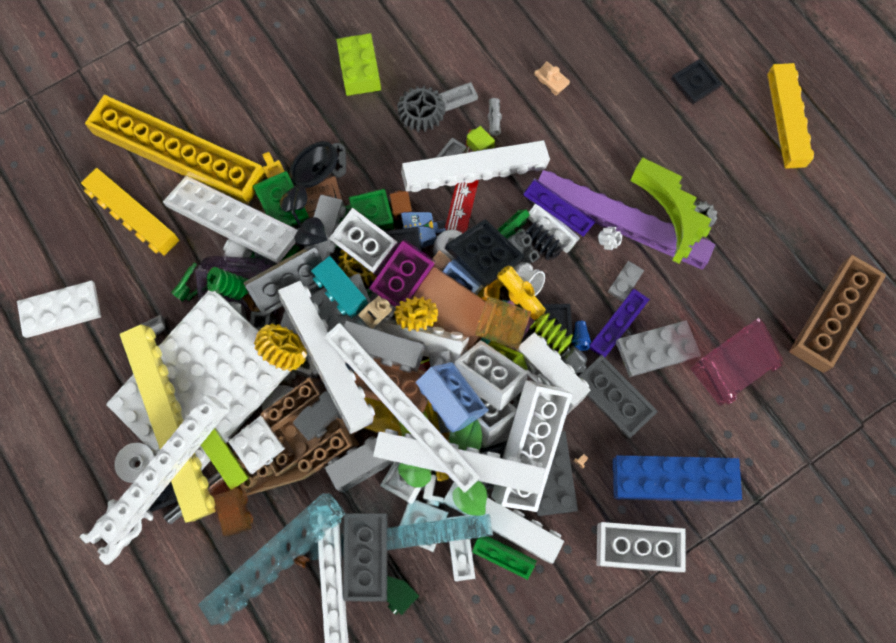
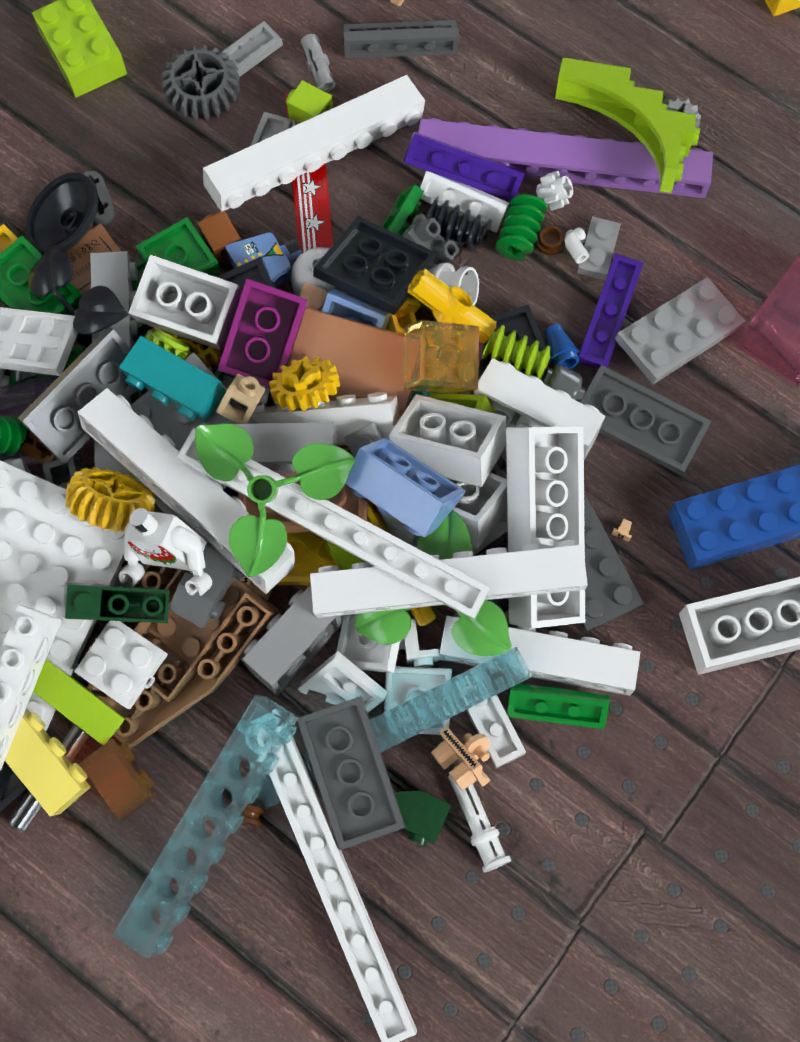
camera: 20 degrees left, 0 degrees up
none -> dark green slope [62,583,170,623]
none -> white torso [119,508,212,596]
none -> lime gear [145,329,192,360]
none -> bright green plant [195,424,355,577]
none -> white wing [297,651,387,713]
none -> dark grey fence [344,20,459,59]
none -> light nougat hips [431,727,490,790]
none -> white pin [448,775,511,873]
none -> green piece [495,194,548,261]
none -> reddish brown plate [536,226,565,255]
none -> white arm [565,227,589,264]

